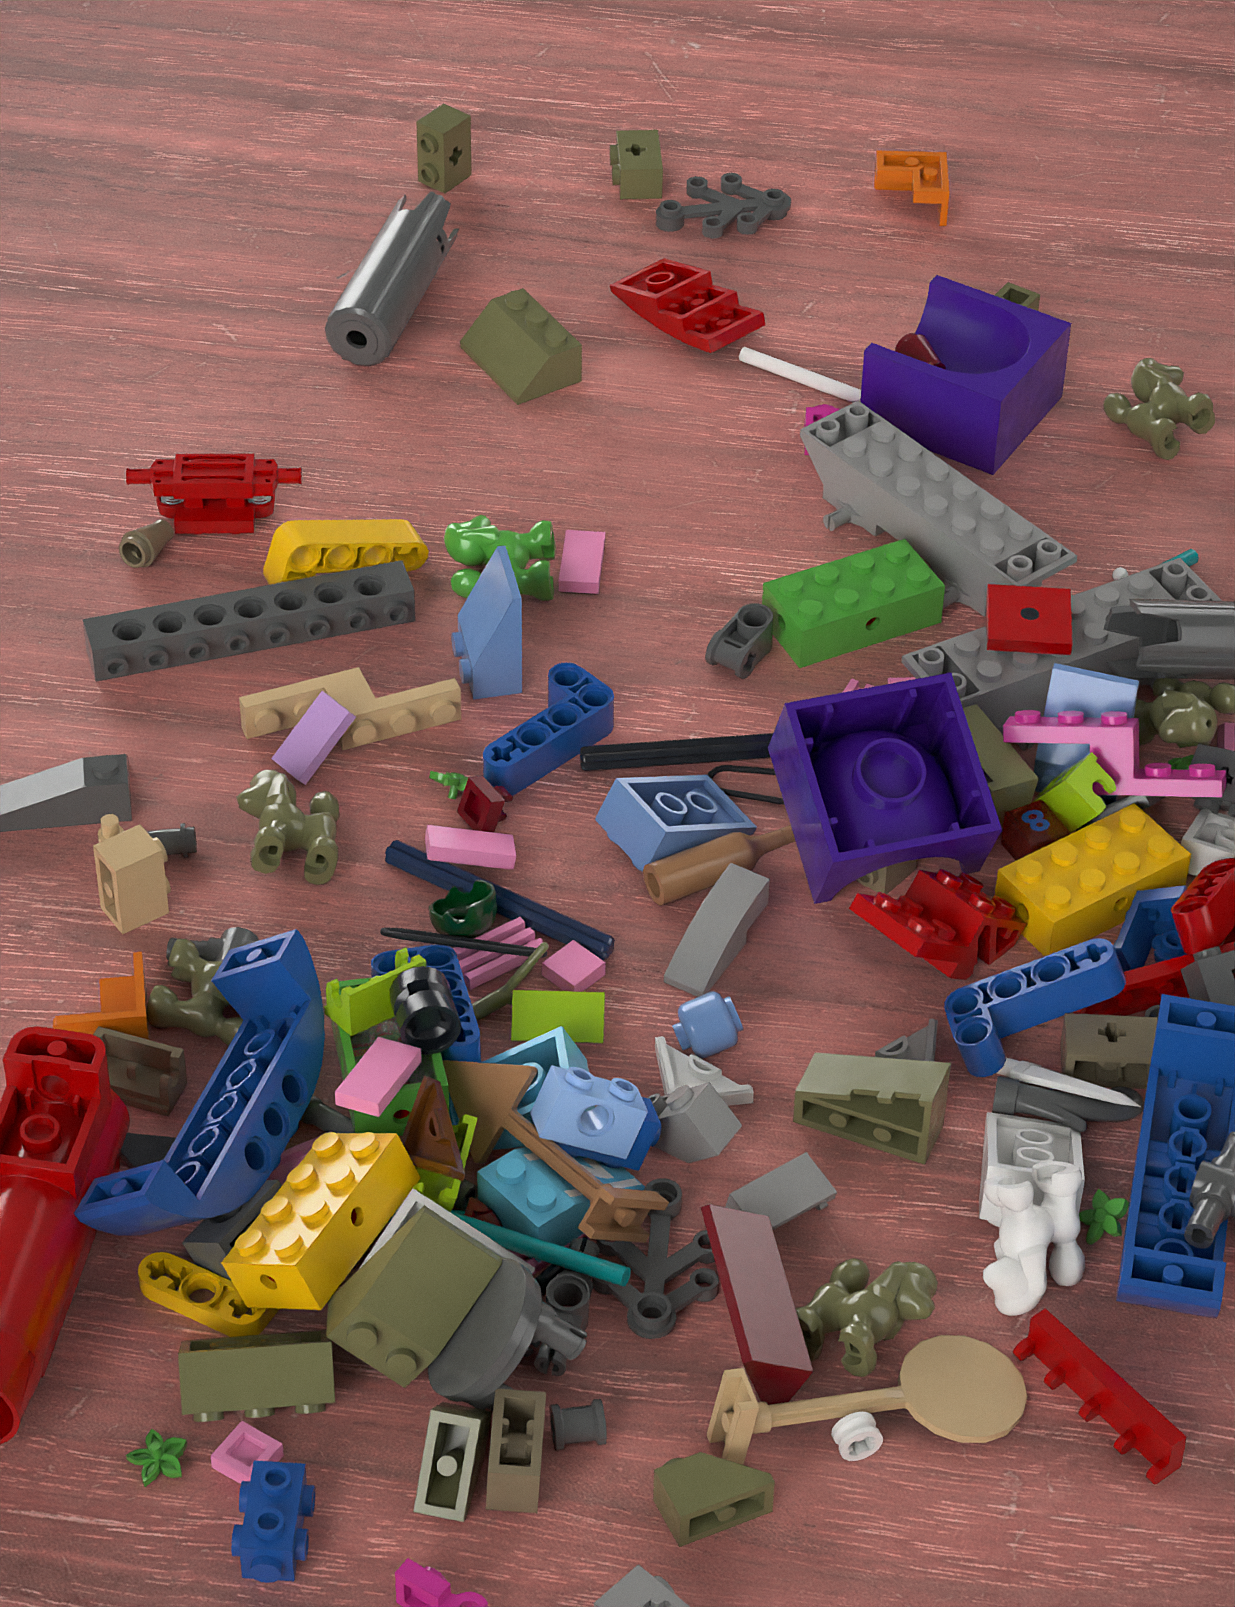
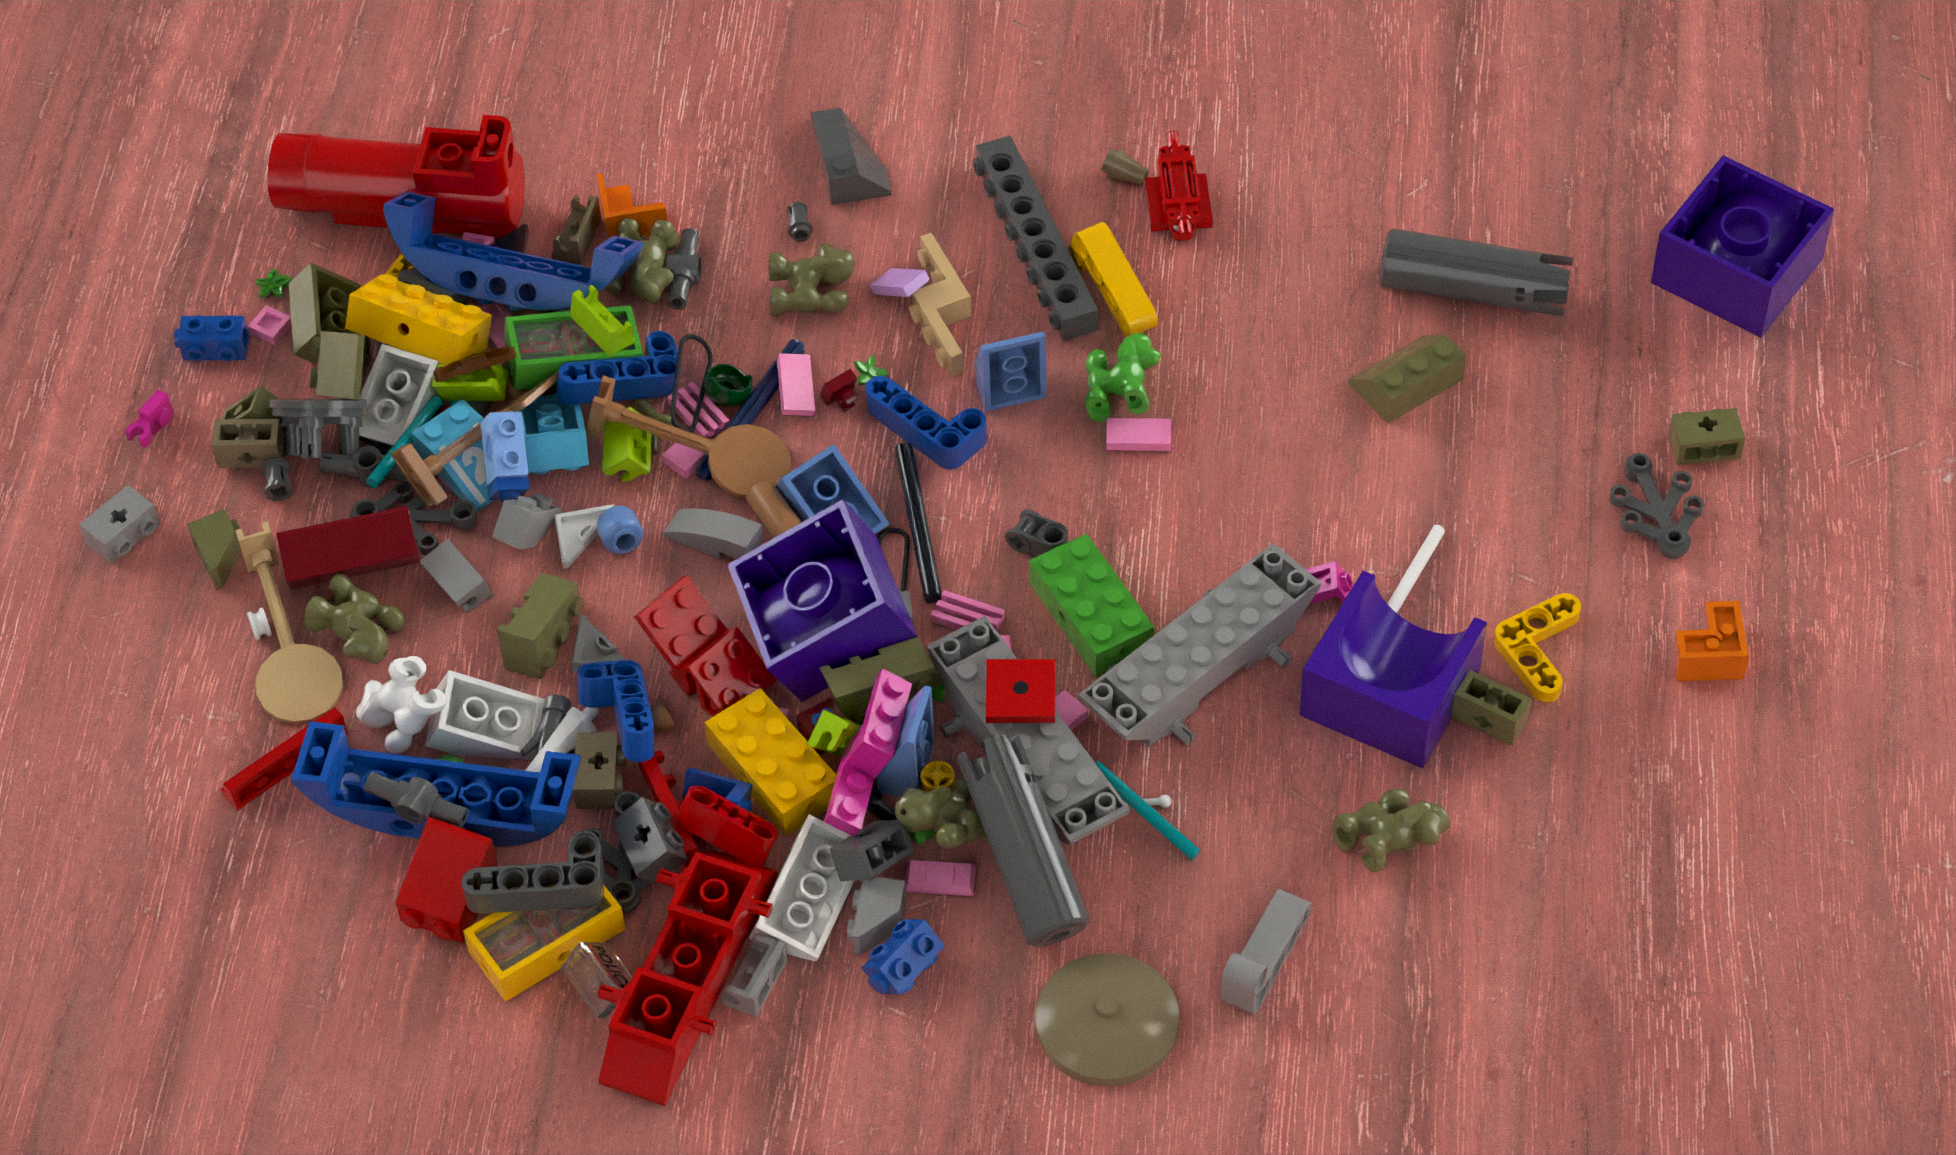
camera: 90 degrees right, 10 degrees up
tan brick [93,814,171,934] -> none
bright pink tile [335,1037,422,1117] -> none
black wheel [389,966,461,1055] -> none
olive brick [416,103,472,194] -> none
red slope [610,258,766,353] -> none
dark red cone [895,333,946,370] -> none
none -> medium nougat piece [586,375,792,499]
none -> yellow beam [1494,593,1581,703]
none -> dark purple piece [1651,155,1834,338]

